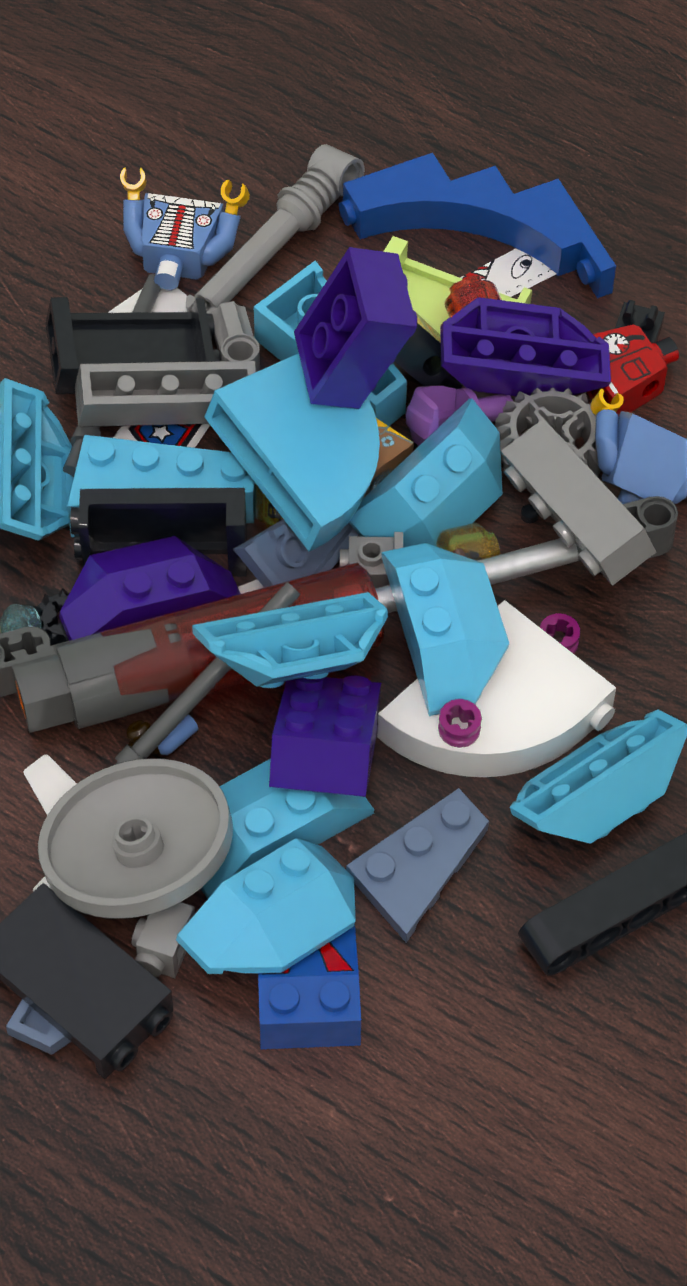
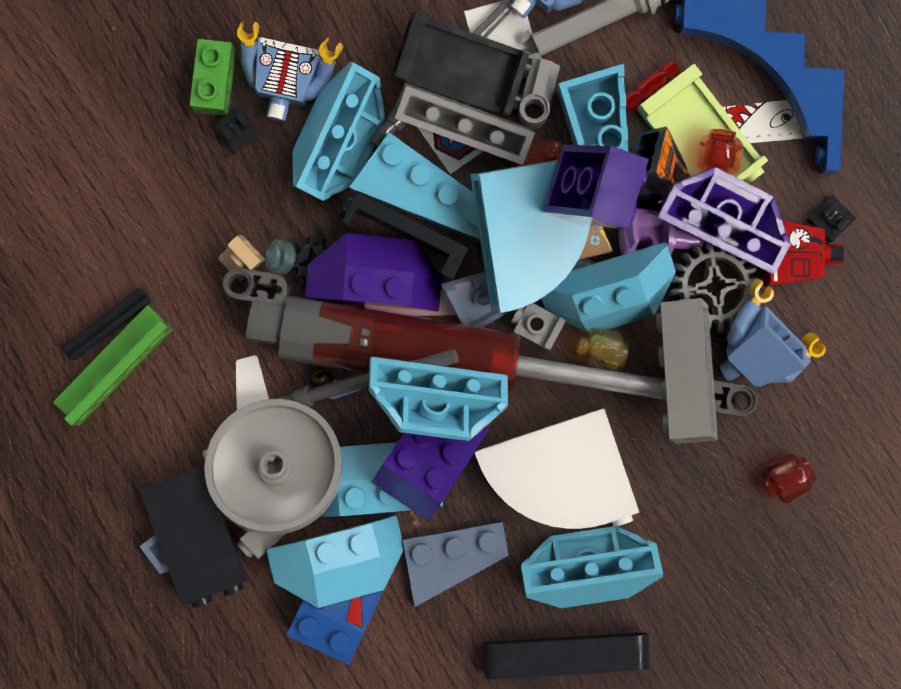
camera: 25 degrees right, 30 degrees up
medium azure wedge [381,543,509,716] -> none
magenta bush [438,699,482,748] -> none
magenta bush [540,613,580,654] -> none

